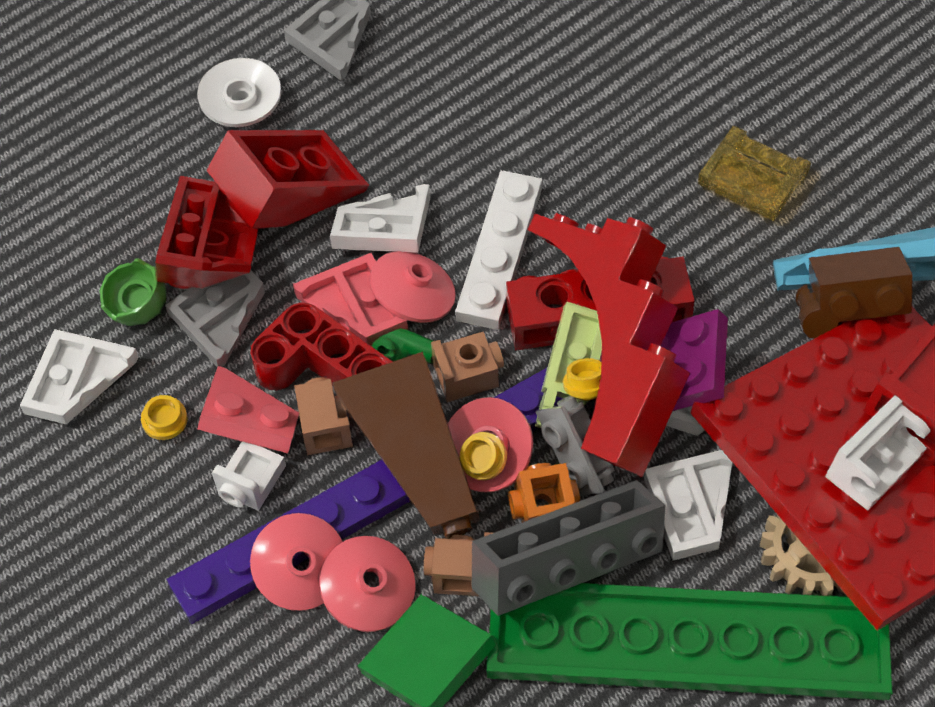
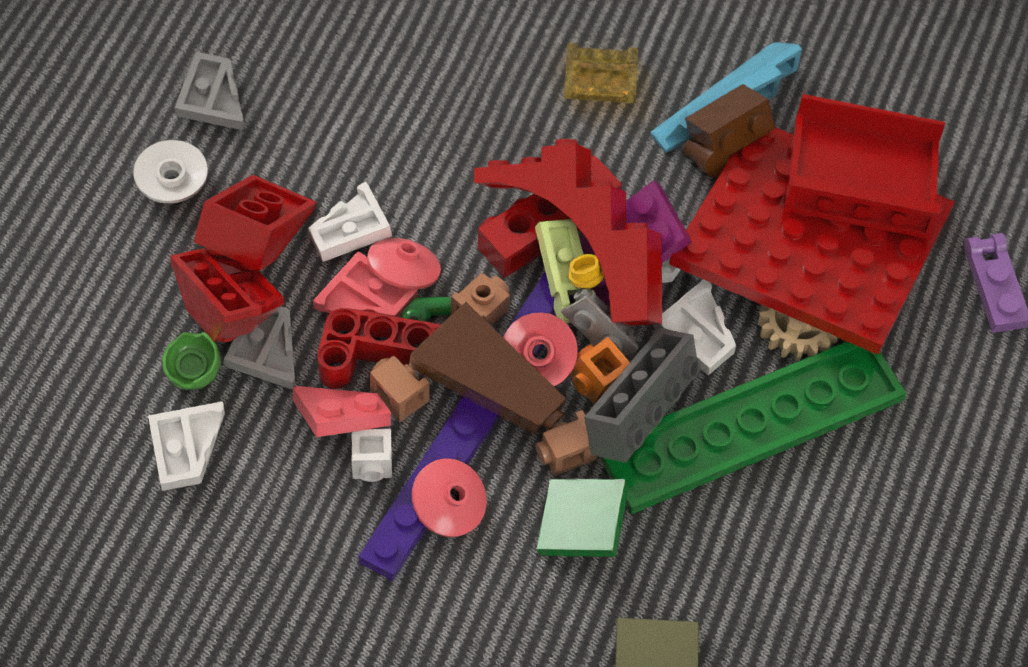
camera: 35 degrees left, 0 degrees up
yellow plate [141,395,188,440] -> none
coral dish [319,536,415,632] -> none
white plate [455,170,542,330] -> none
yellow plate [460,432,507,480] -> none
white hinge [825,396,930,510] -> none

